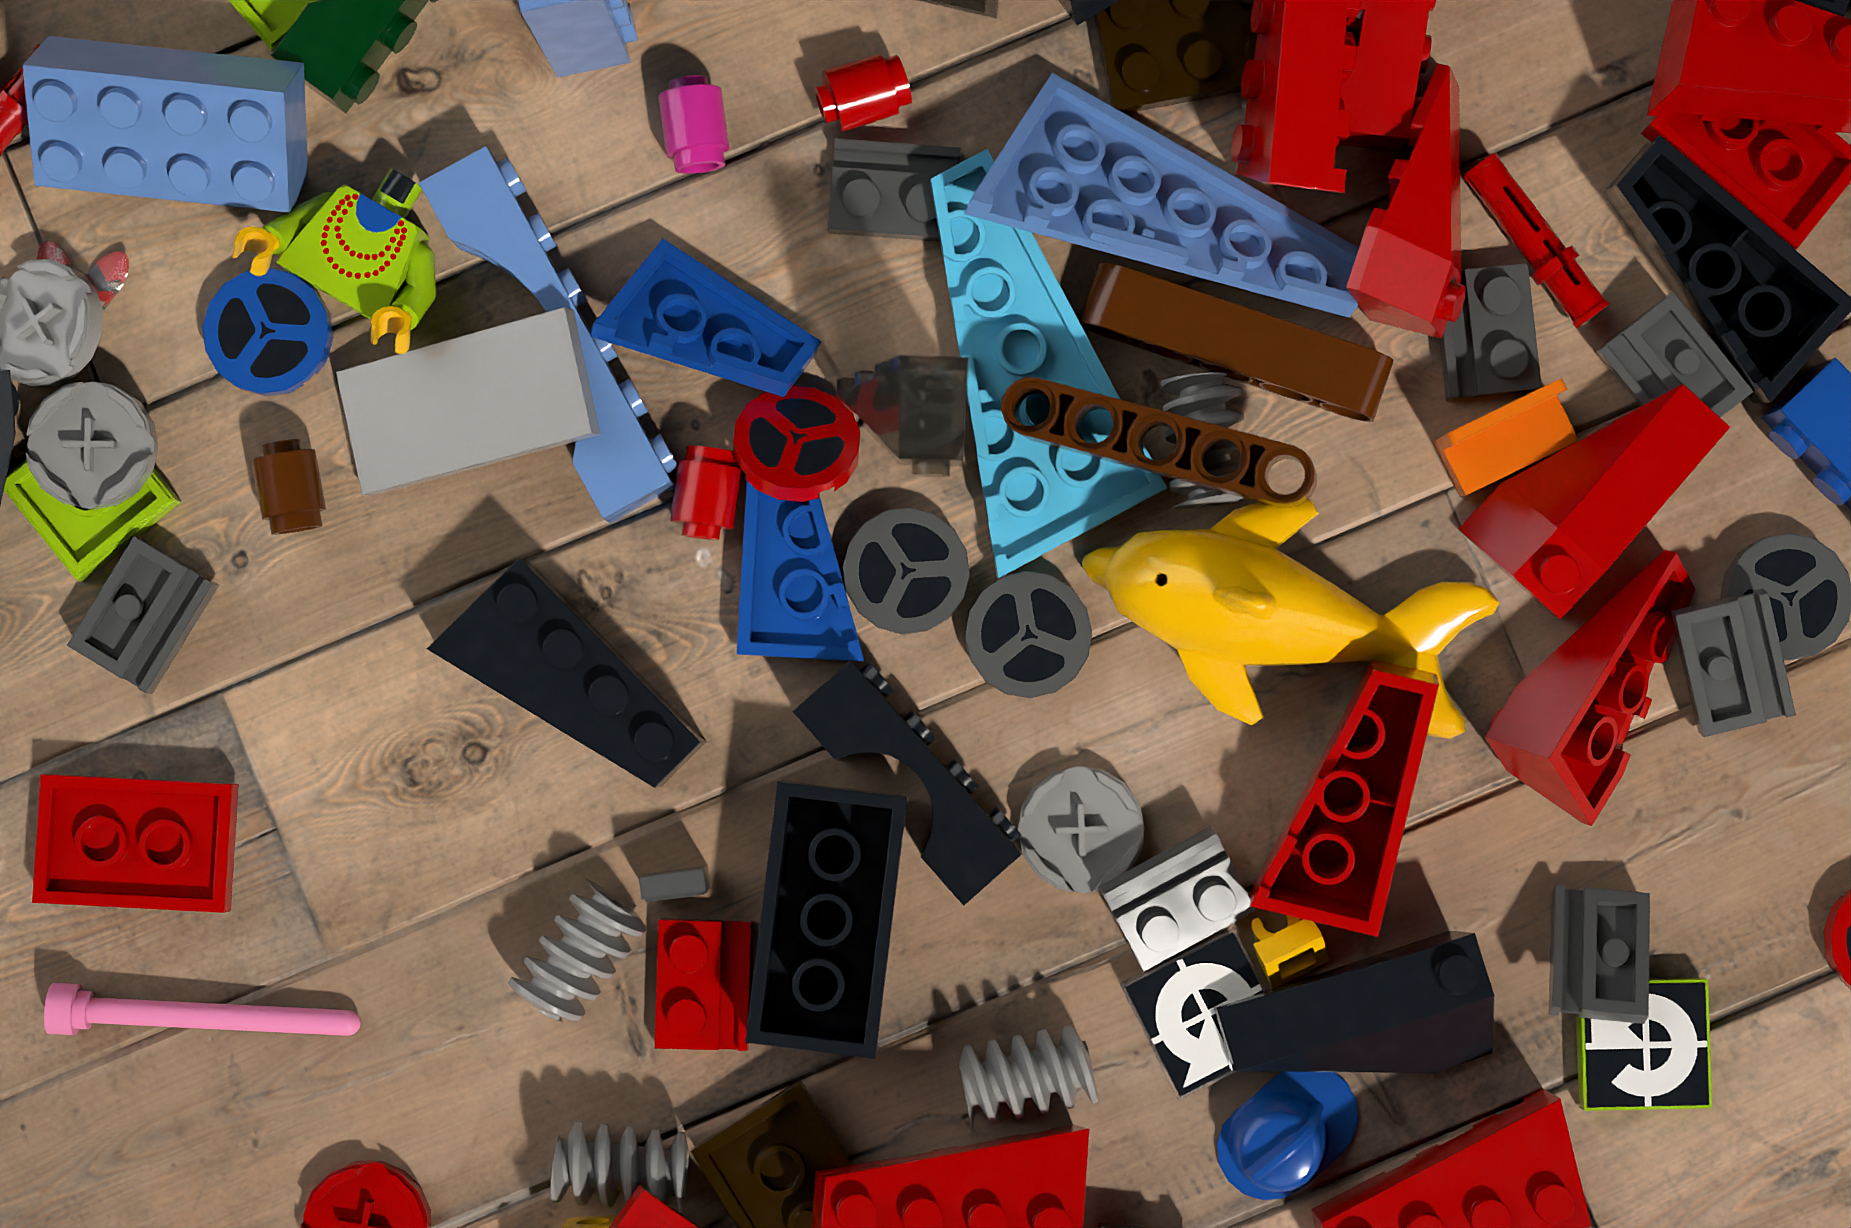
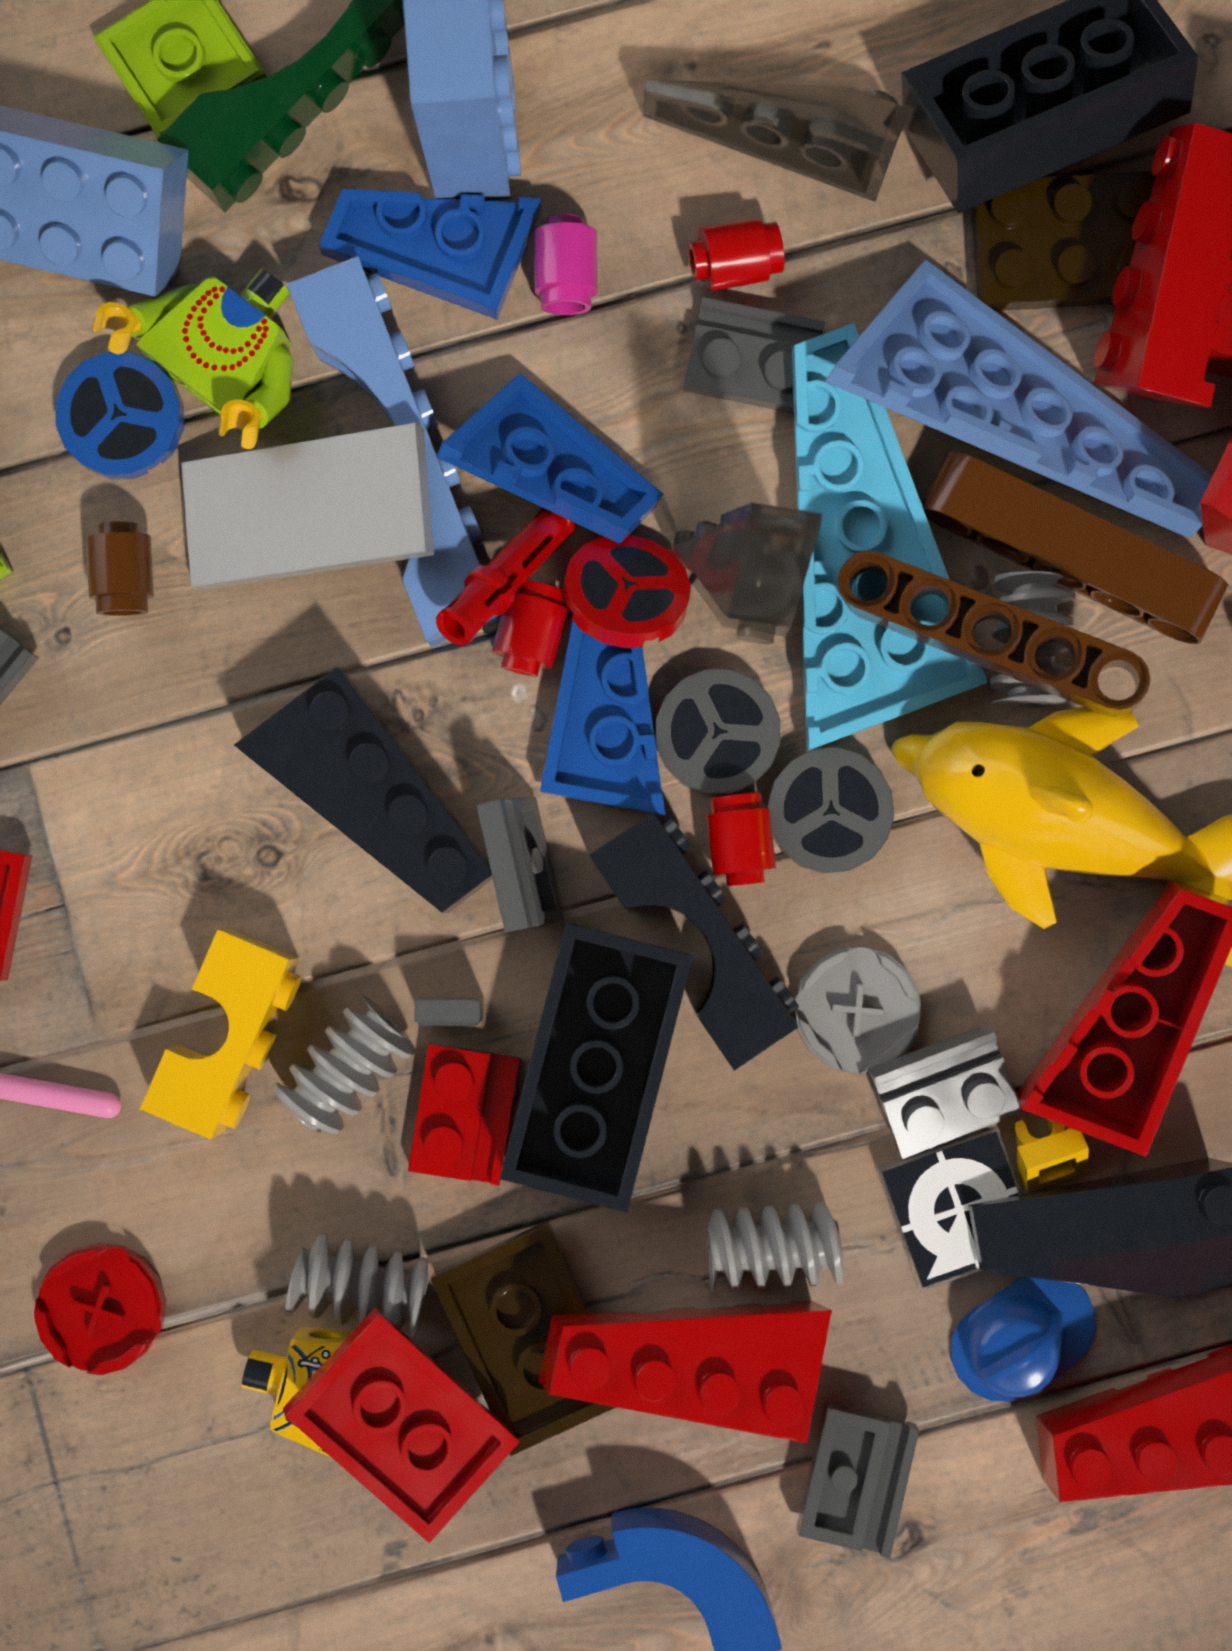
camera: 10 degrees right, 0 degrees up
none -> yellow arch [140,929,302,1140]
none -> blue wing [319,189,542,320]
none -> red pin [436,507,575,646]
none -> dark grey plate [476,797,564,933]
none -> red brick [706,793,776,887]

